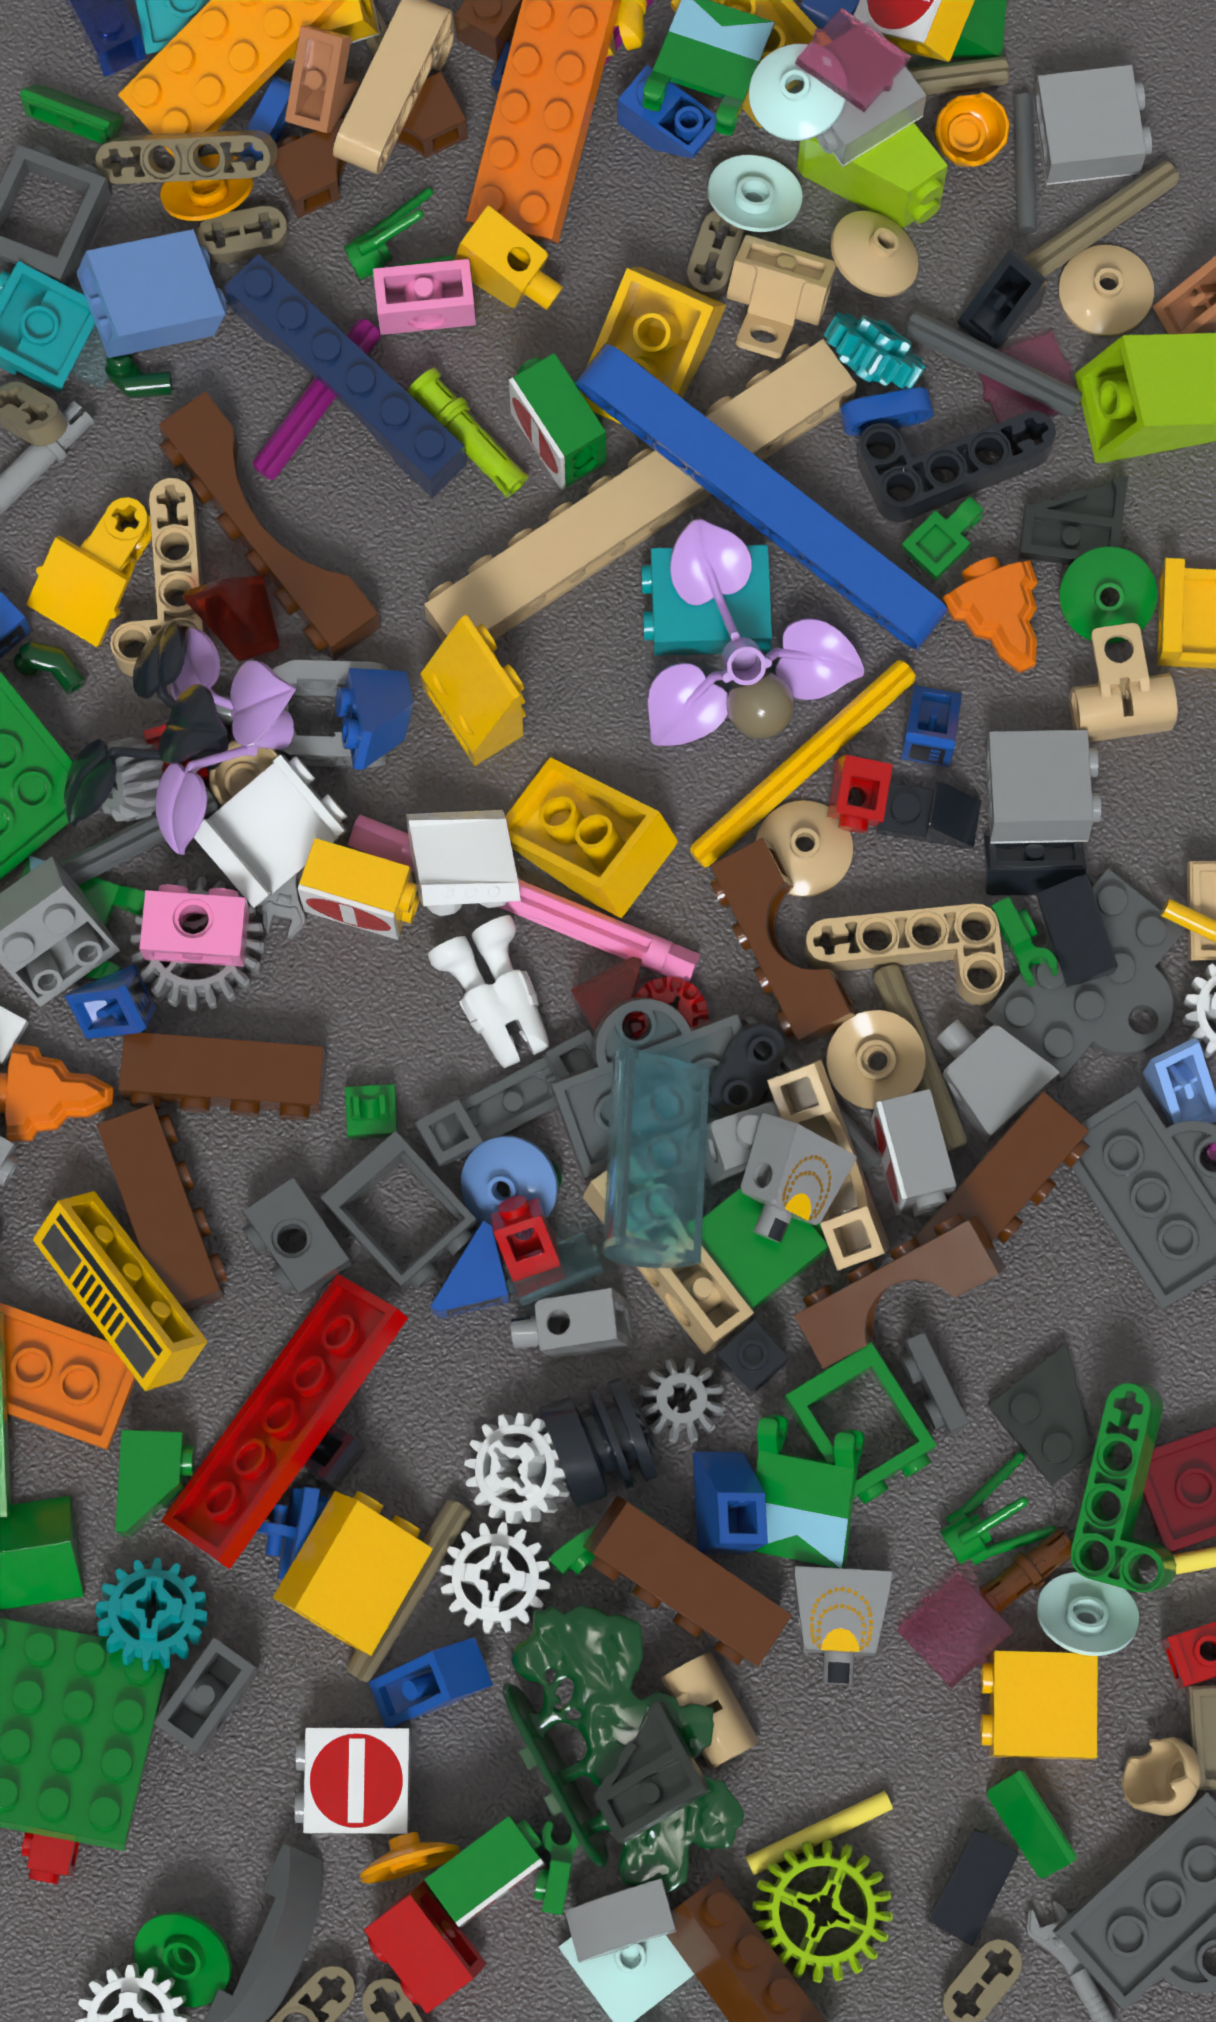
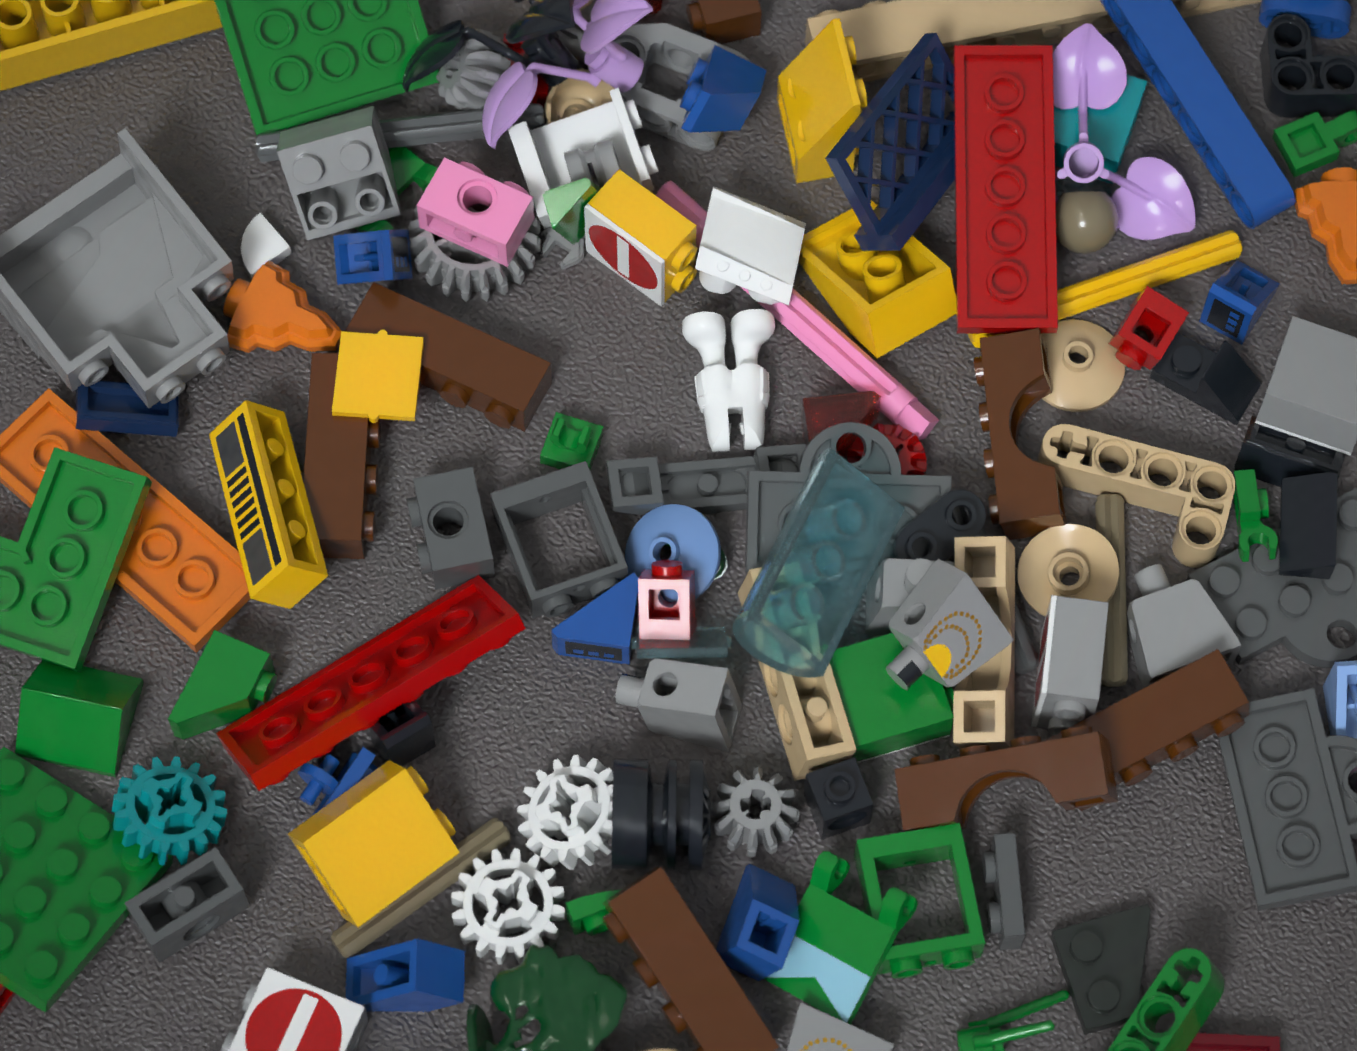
camera: 20 degrees right, 10 degrees down
none -> yellow piece [332,330,424,423]
none -> slope [542,177,601,245]
none -> light grey wheel [564,138,621,188]
none -> dark blue fence [825,33,955,251]
none -> red plate [953,45,1058,333]

